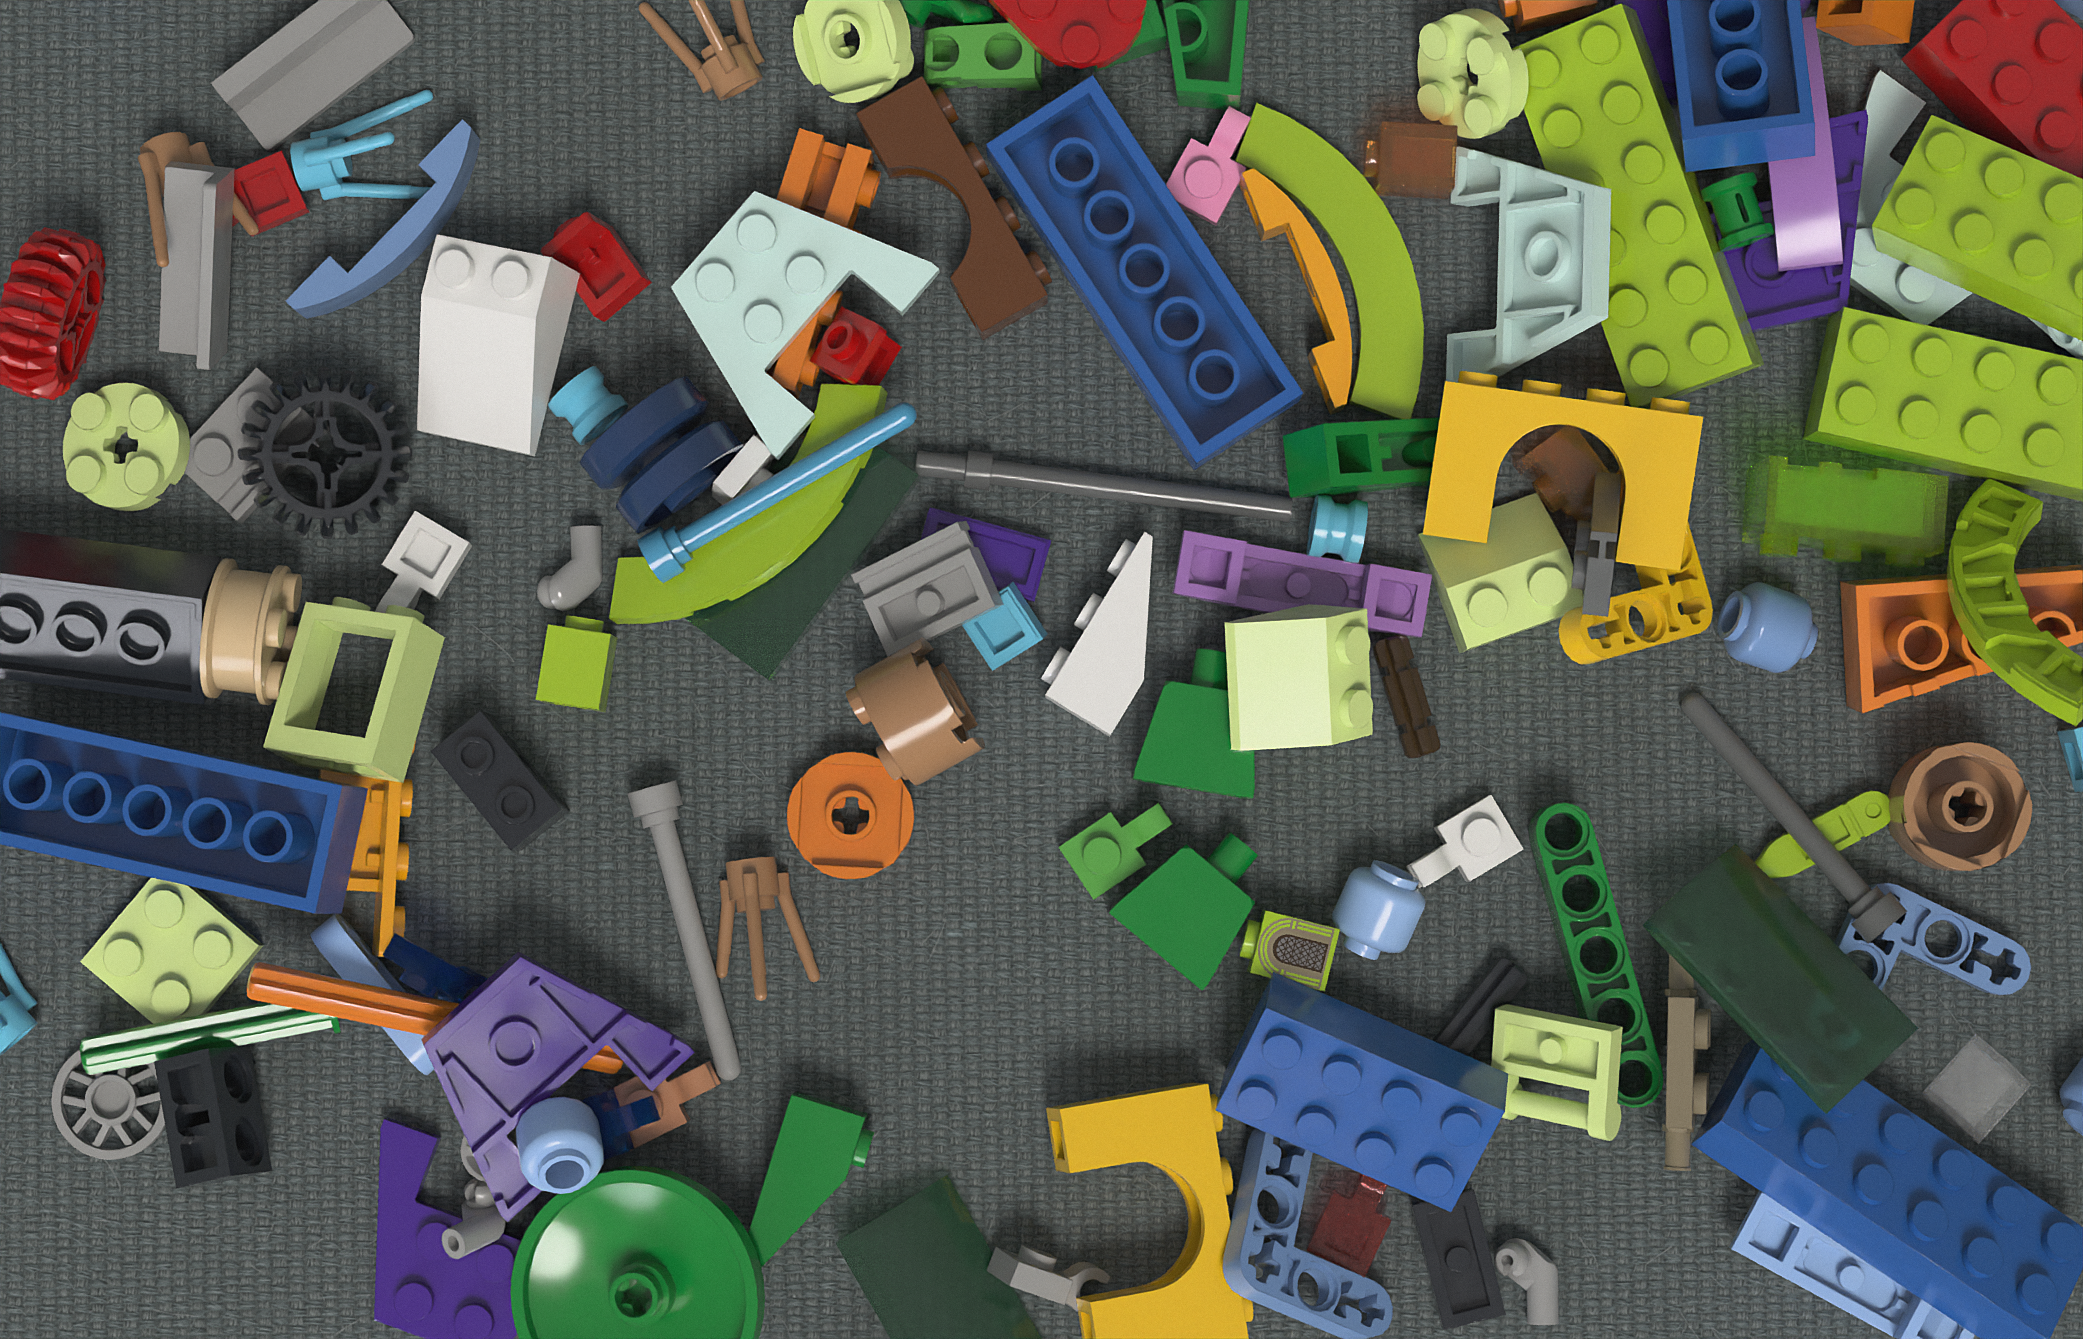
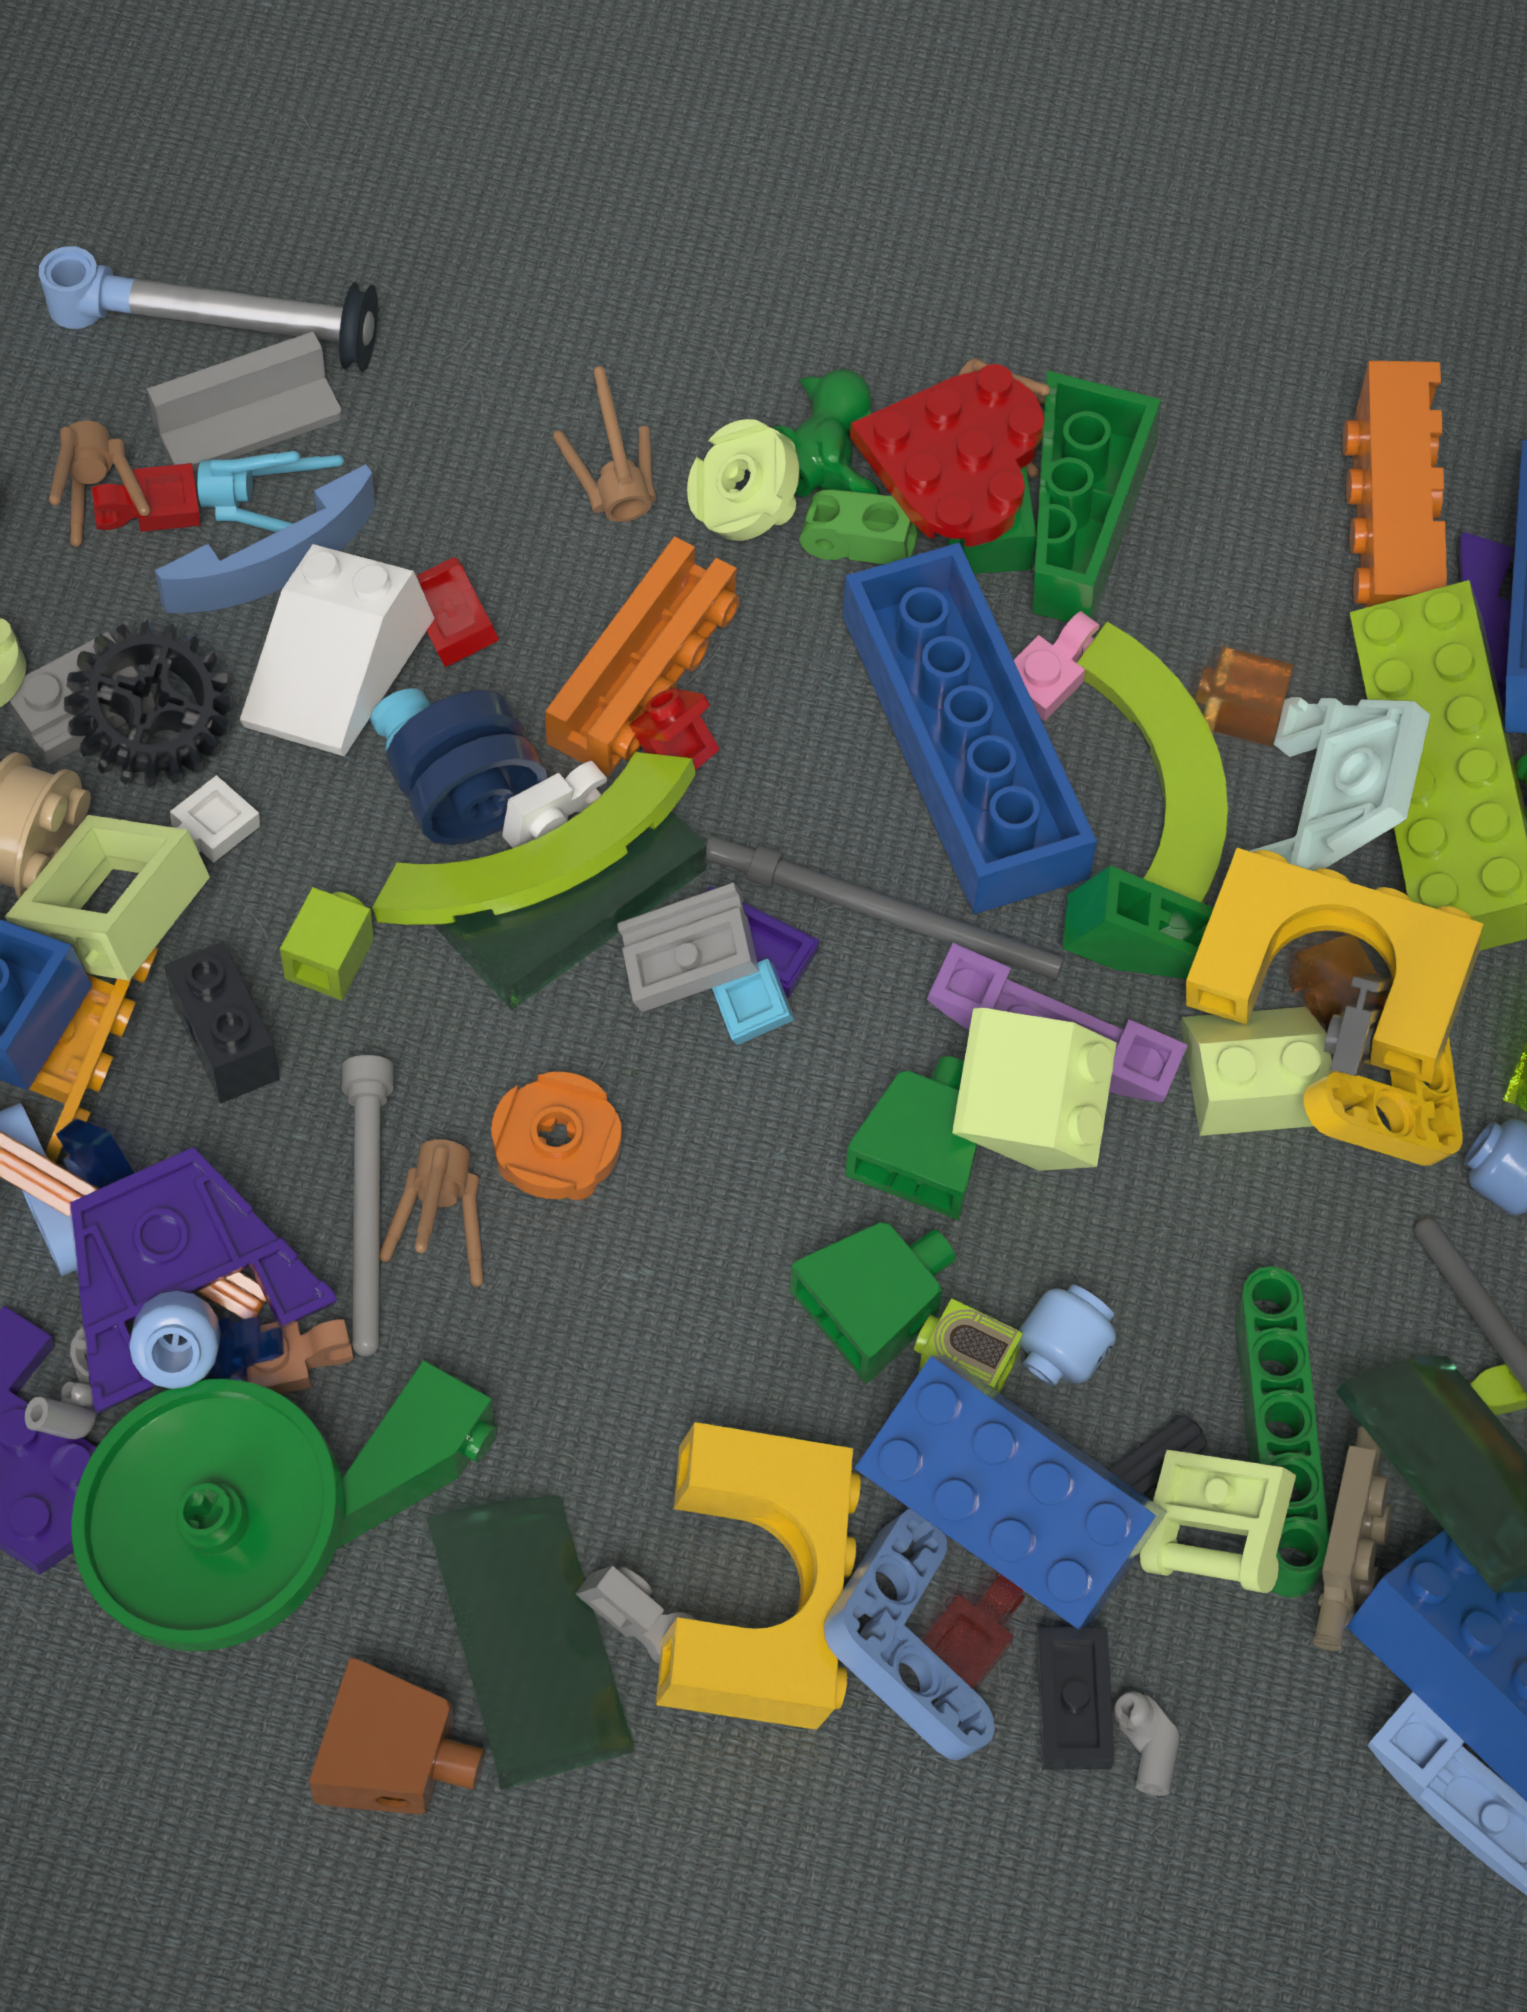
camera: 10 degrees right, 25 degrees down
light grey panel [159,161,235,370] -> none
light grey arm [537,526,603,611] -> none
dark azure piece [637,402,917,583] -> none
light aqua wing [671,191,940,460] -> none
medium nougat brick [845,637,985,786] -> none
reddish brown arch [856,76,1052,341] -> none
white slope [1041,532,1153,737] -> none
bright green plate [1058,803,1173,900] -> none
light orange slope [1239,168,1352,415] -> none
medium azure wheel [1306,494,1368,564] -> none
dark brown axle [1372,635,1441,759] -> none
white plate [1406,795,1523,888] -> none
yellowish green plate [1417,8,1529,139] -> none

